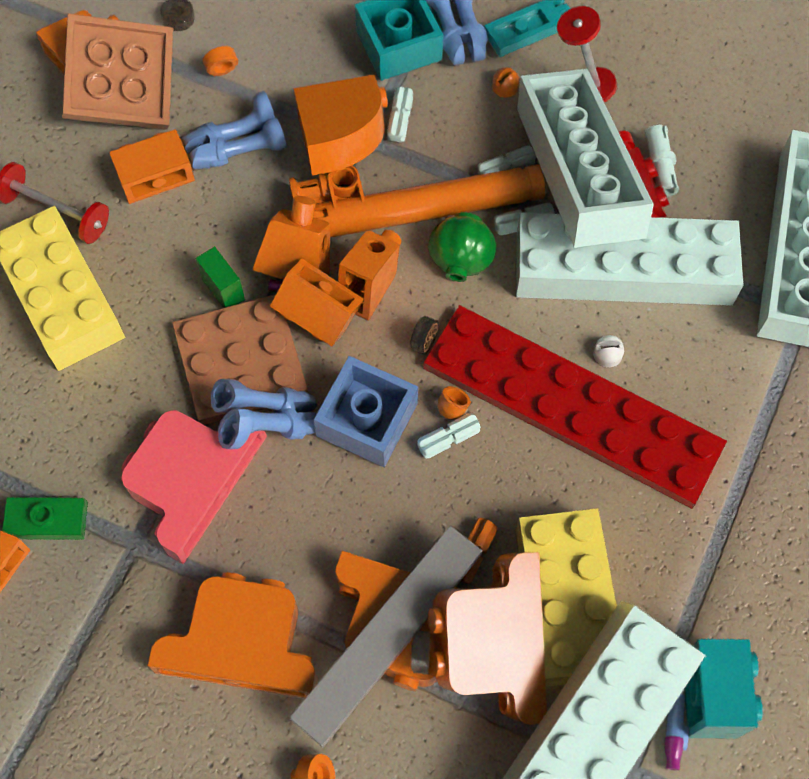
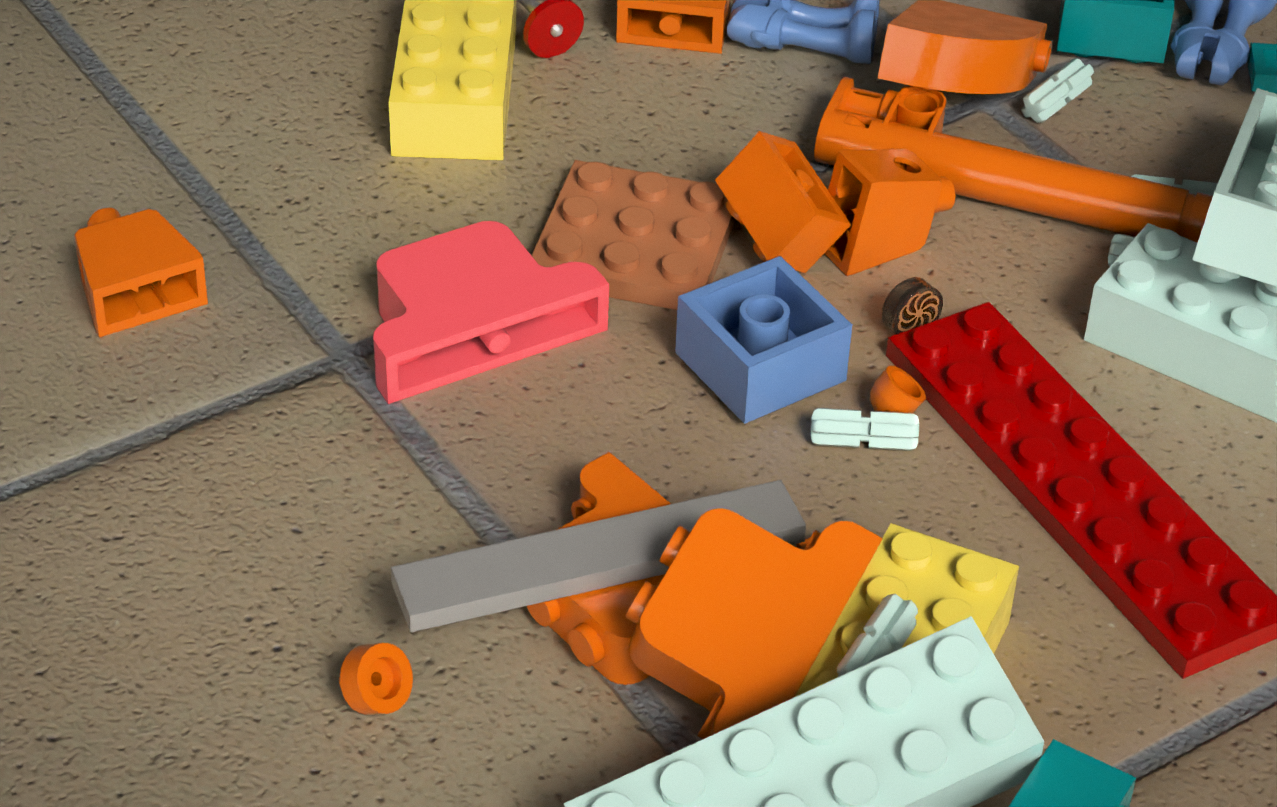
camera: 30 degrees right, 25 degrees down
green plate [2,497,88,540] -> none
orange brick [148,572,318,698] -> none
green piece [195,246,245,308] -> none
medium blue piece [211,378,317,450] -> none
orange torso [253,196,330,280] -> none
clear smoke tile [411,630,431,674] -> none
green plant [428,212,497,282] -> none
orange hinge [492,67,519,98] -> none
white hinge [593,335,624,367] -> none
none -> light aqua piece [837,594,918,678]

